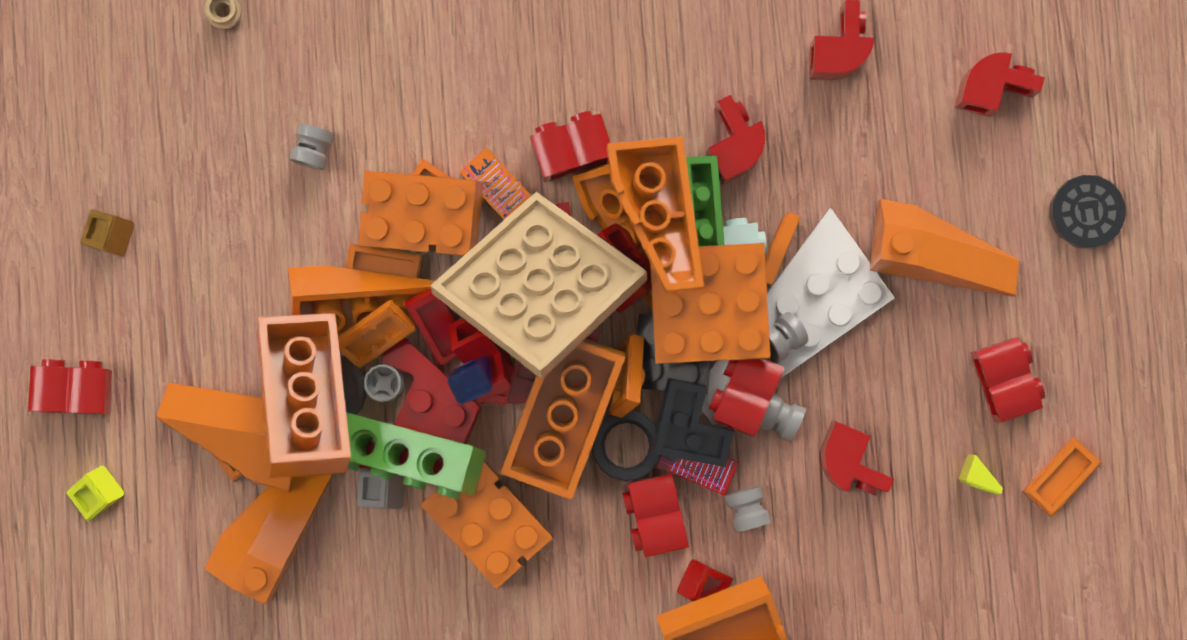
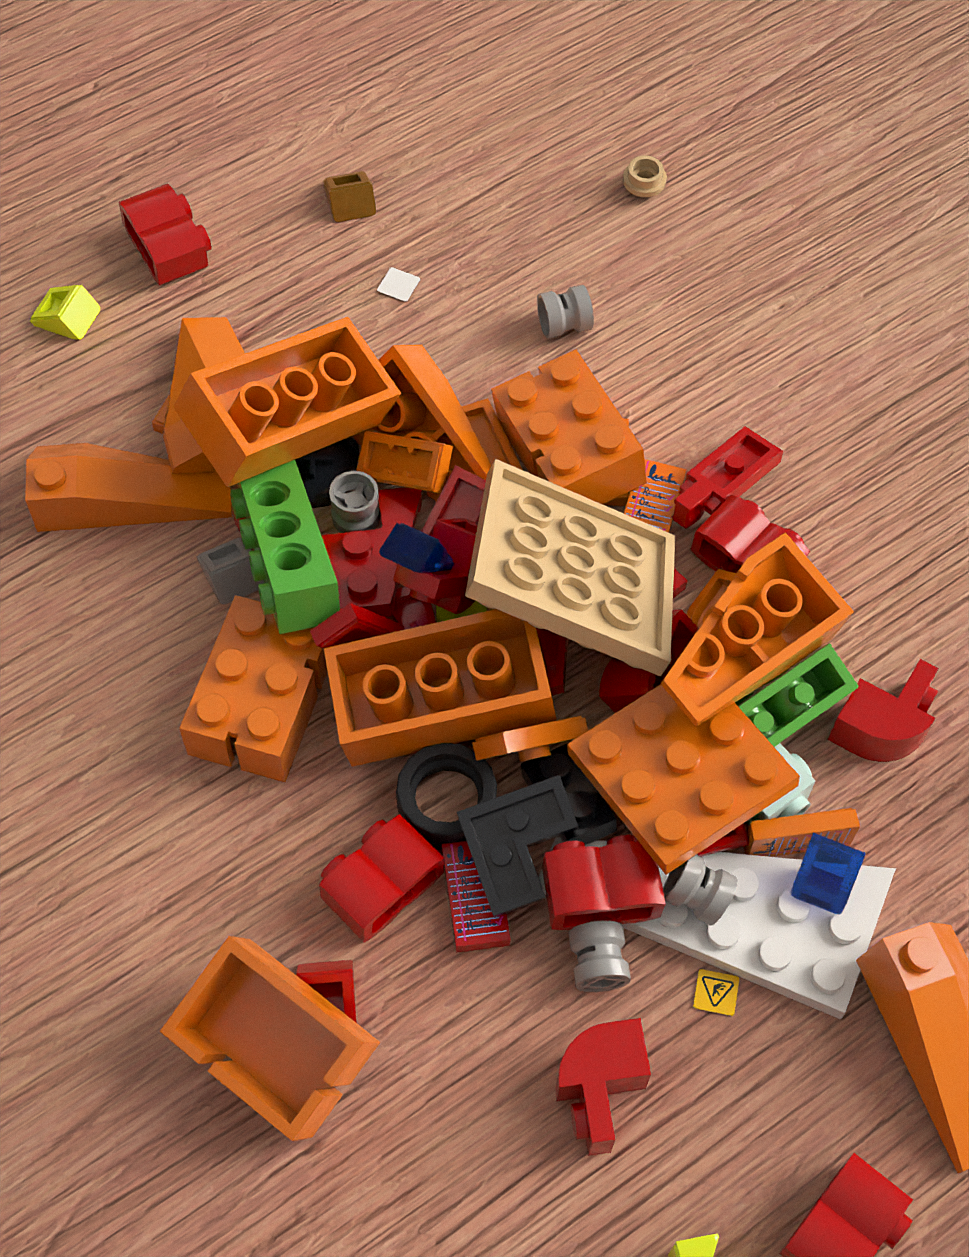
camera: 60 degrees right, 25 degrees down
light grey wheel [725,486,771,532] -> none
none -> red tile [310,603,405,649]
none -> white sticker [377,267,420,302]
none -> red hinge [671,426,783,529]
none -> yellow sticker [693,969,739,1016]
none -> clear blue slope [790,833,866,915]

